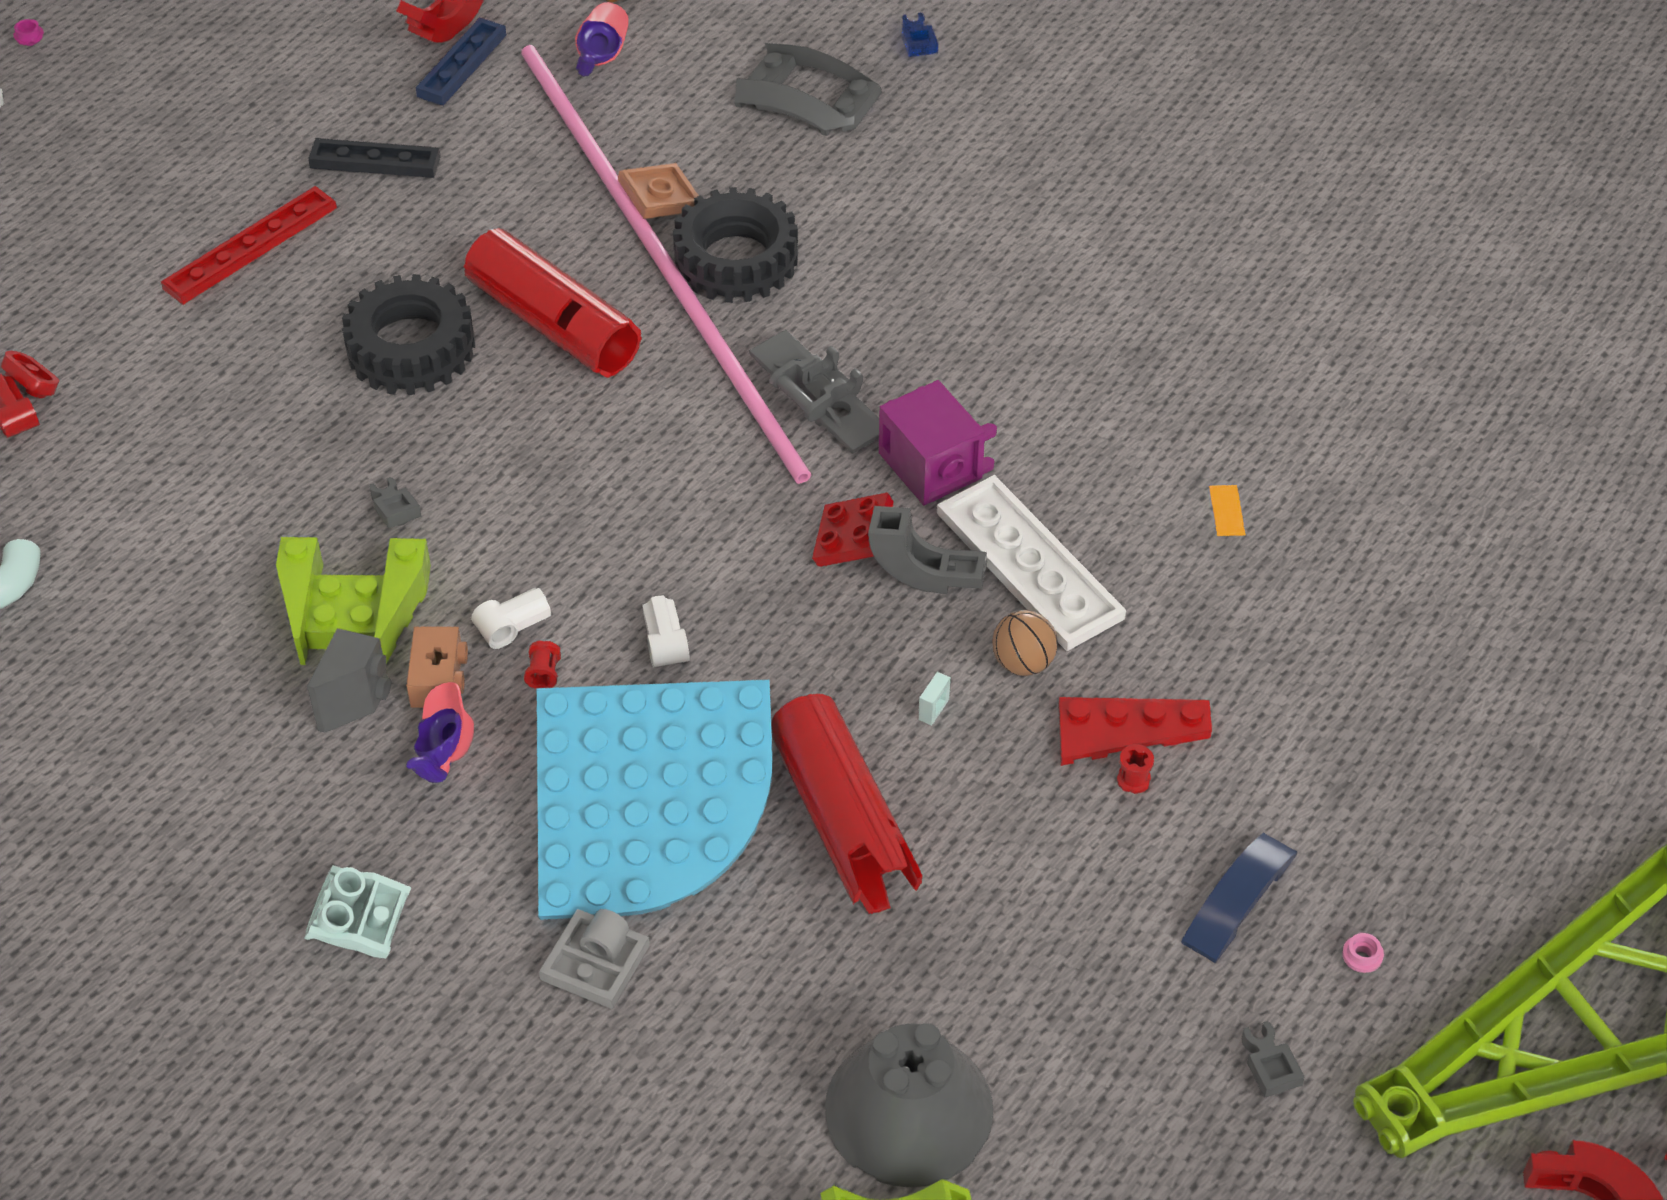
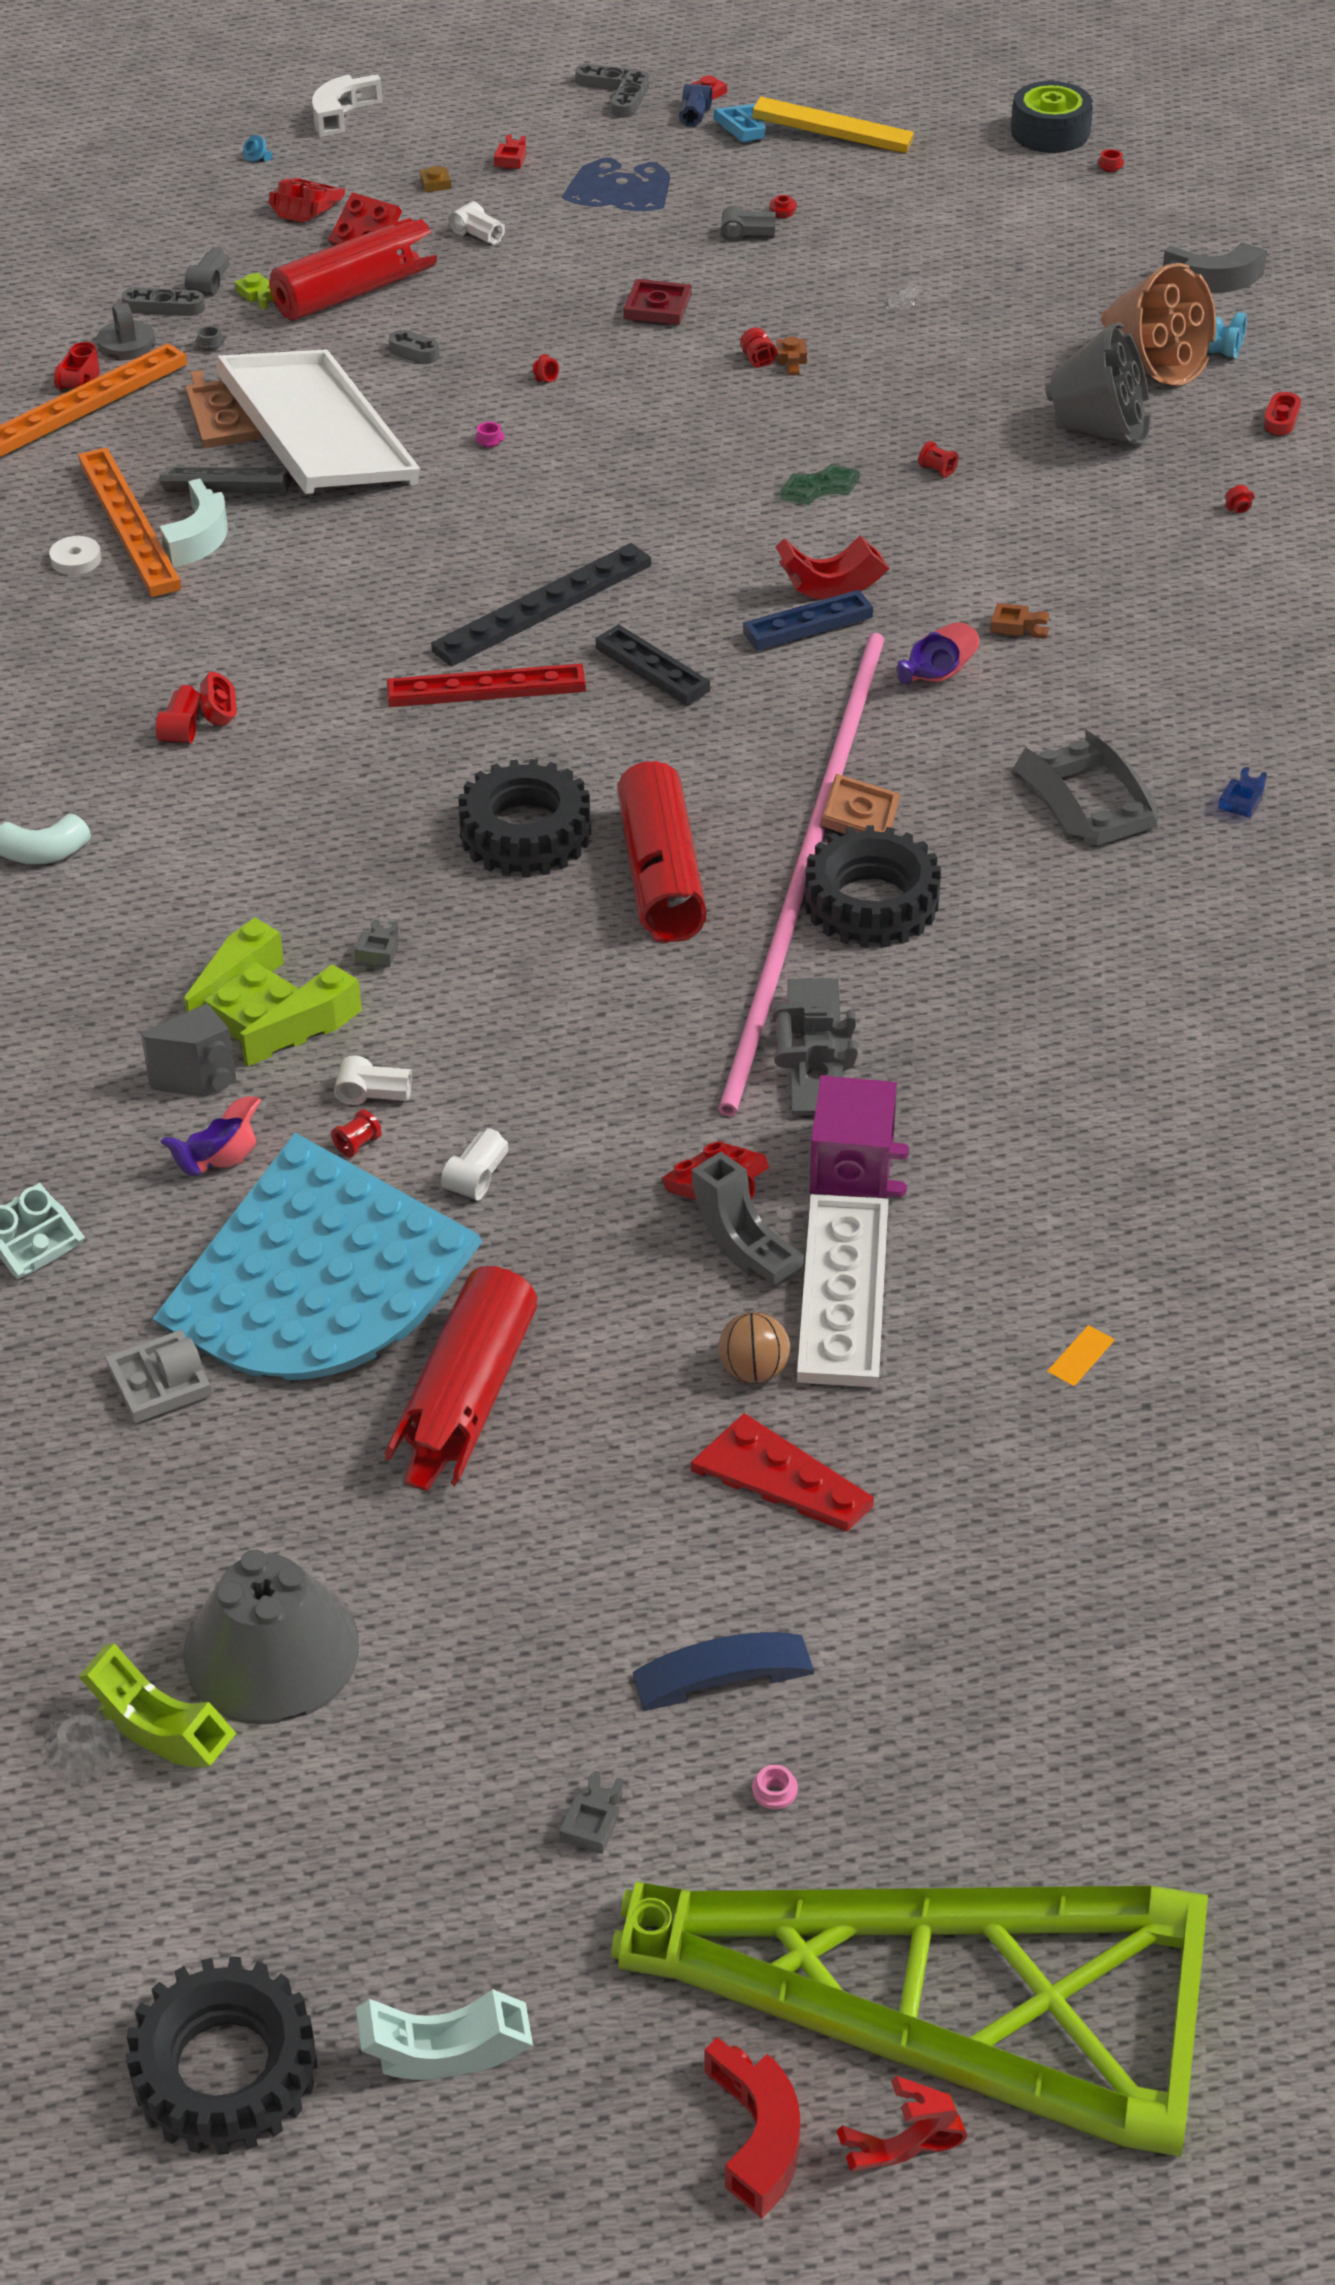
camera: 40 degrees right, 5 degrees down
nougat brick [407,627,468,708] -> none
light aqua tile [919,672,950,725] -> none
red bush [1117,744,1154,794] -> none
none -> black plate [431,543,651,667]

